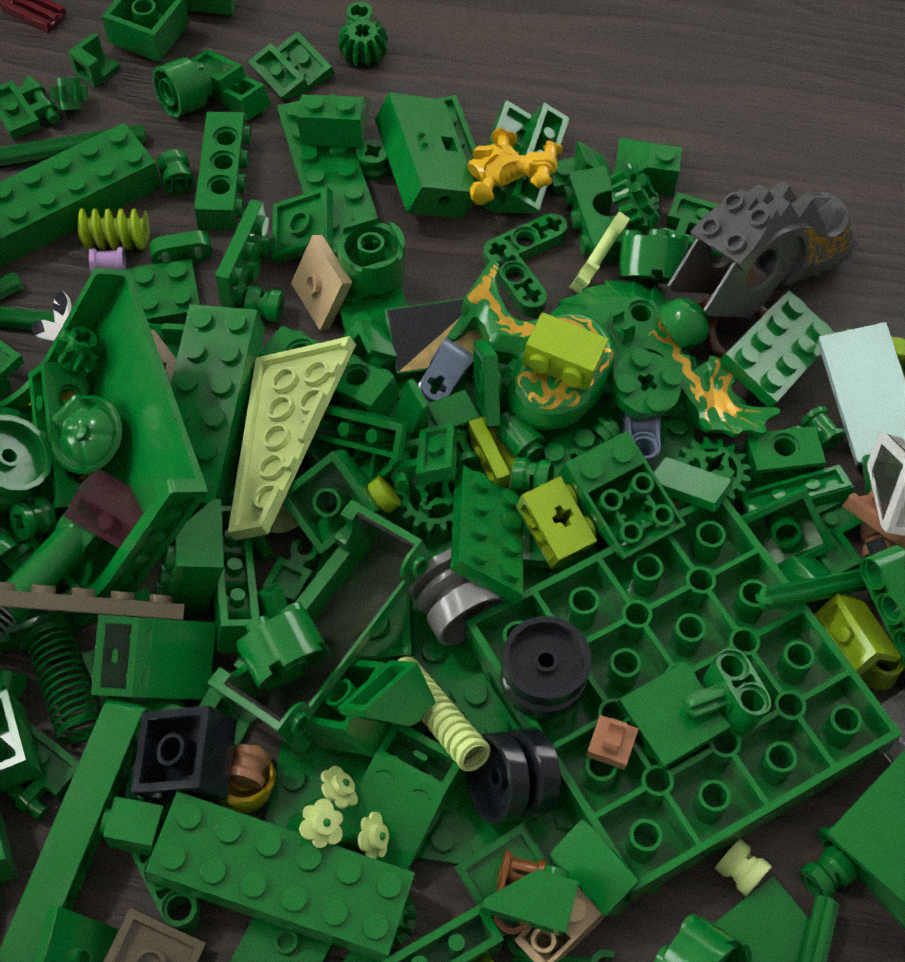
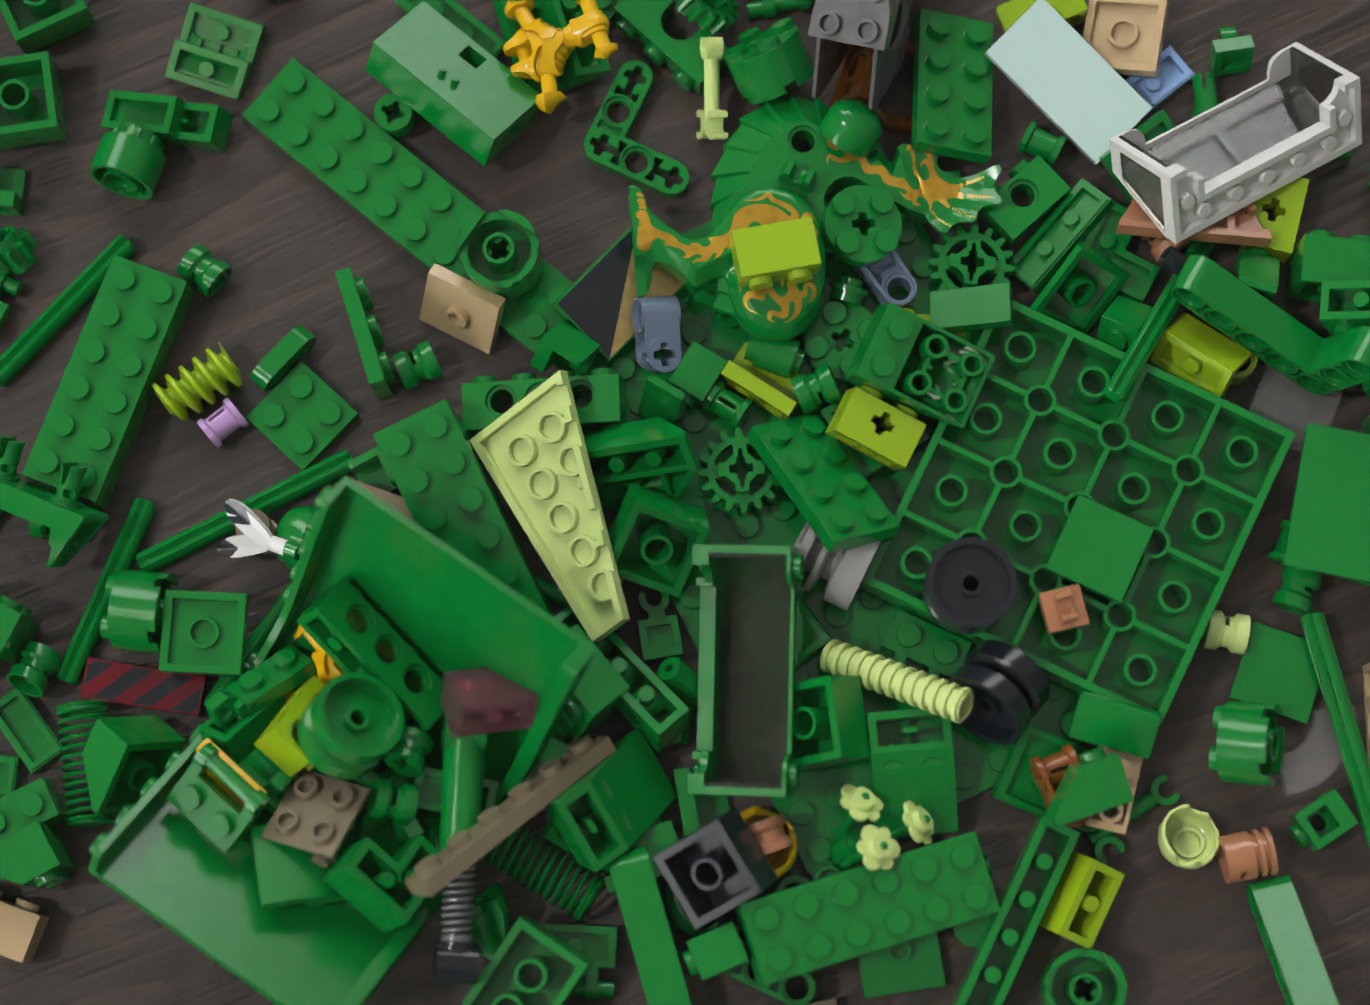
camera: 30 degrees left, 20 degrees up
green piece [51,393,122,474] -> none
green gear [52,327,103,373] -> none
green brick [194,112,252,231] -> none
green brick [236,602,330,691] -> none
green tile [271,186,333,264] -> none
green slope [297,94,371,147] -> none
green slope [337,660,436,727] -> none
lime tile [368,476,401,513] -> none
green plate [392,422,458,492] -> none
green plate [472,340,502,426] -> none
green beam [683,648,771,733] -> none

